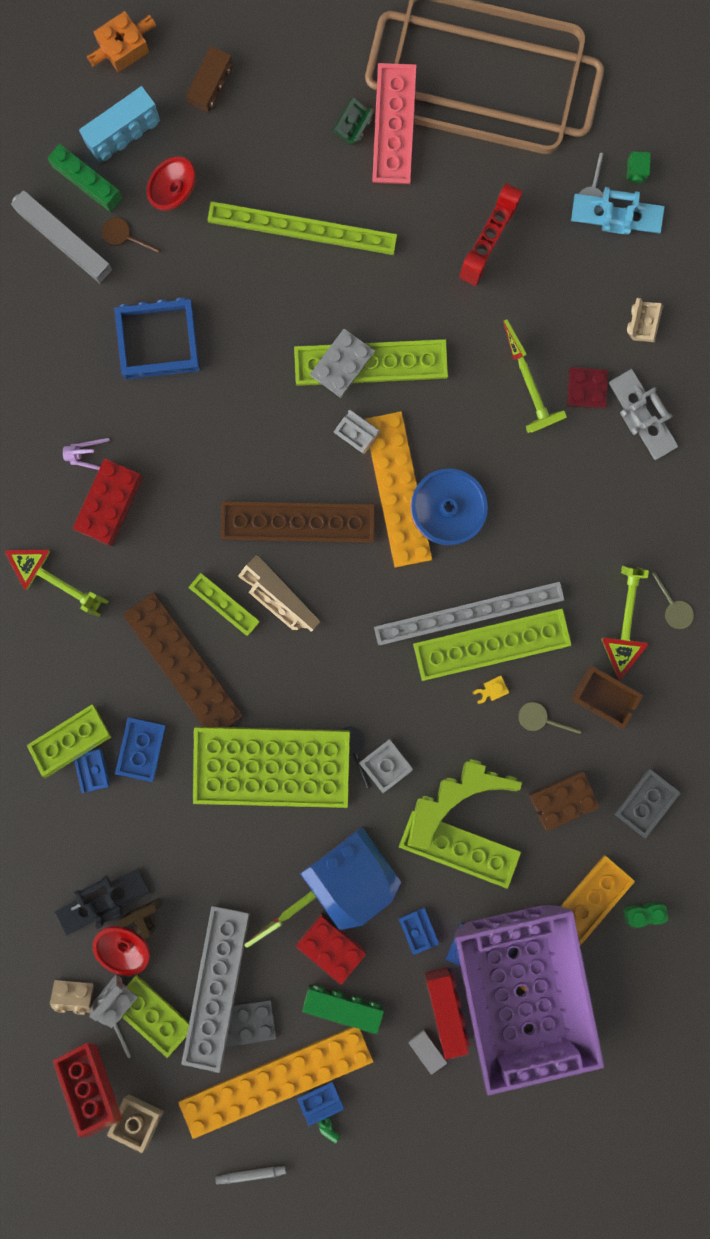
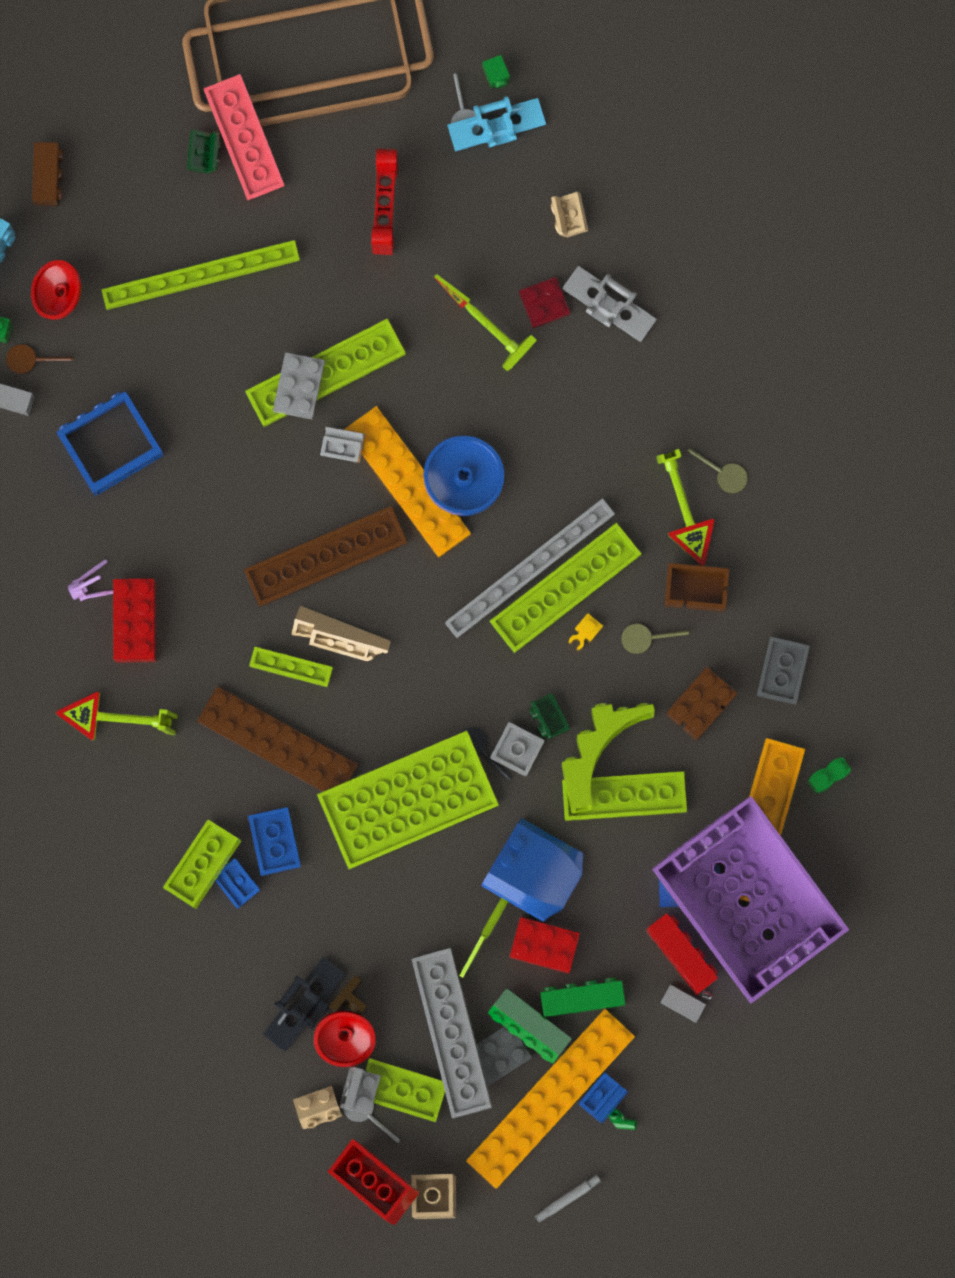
camera: 15 degrees left, 5 degrees down
blue plate [398,907,439,955] -> none
none -> green brick [488,989,572,1064]
none -> dark green bracket [529,693,570,740]

